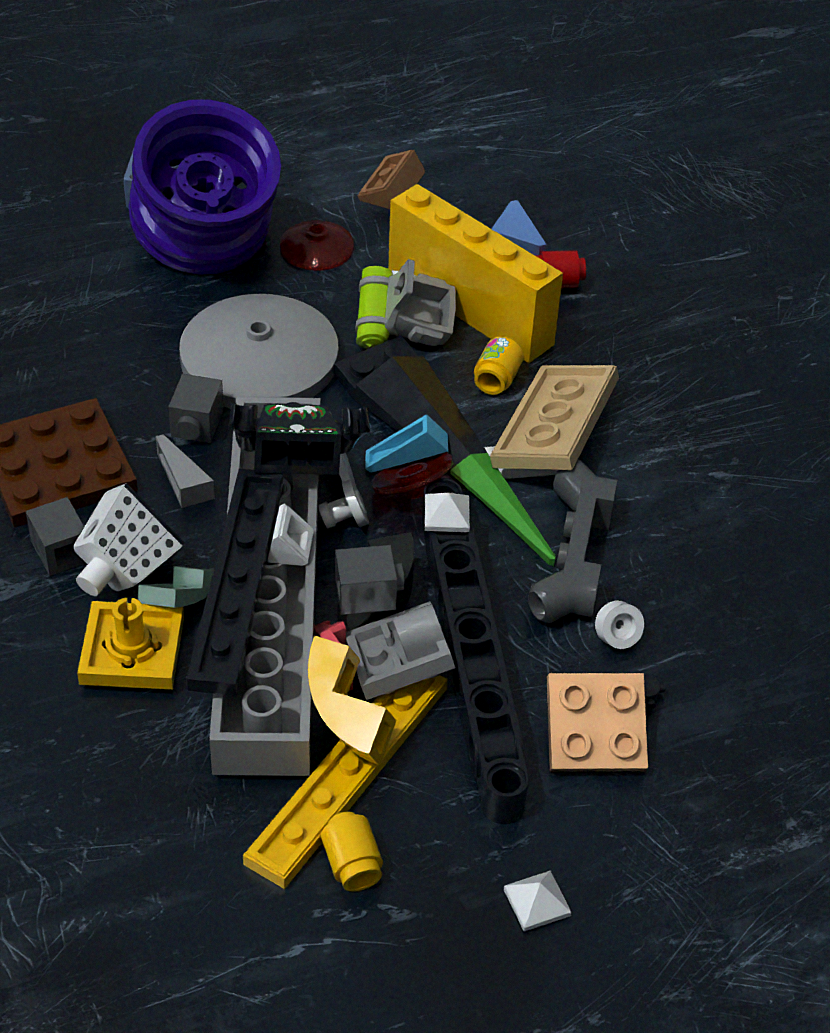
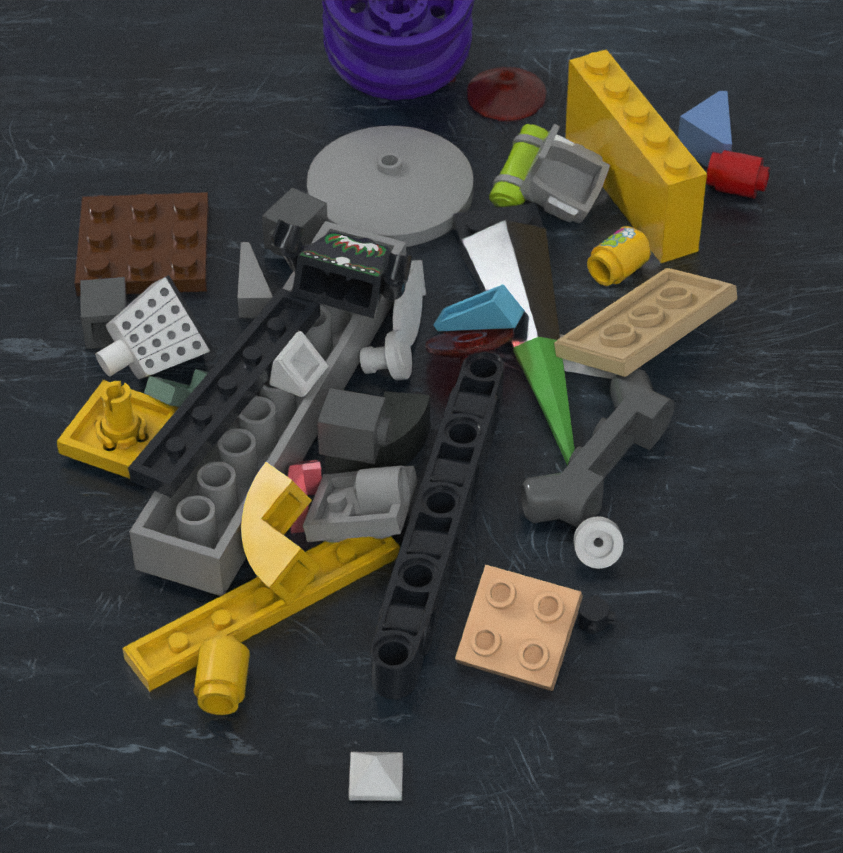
camera: 25 degrees right, 0 degrees up
medium nougat slope [358,150,425,209] -> none
white slope [425,493,470,532] -> none

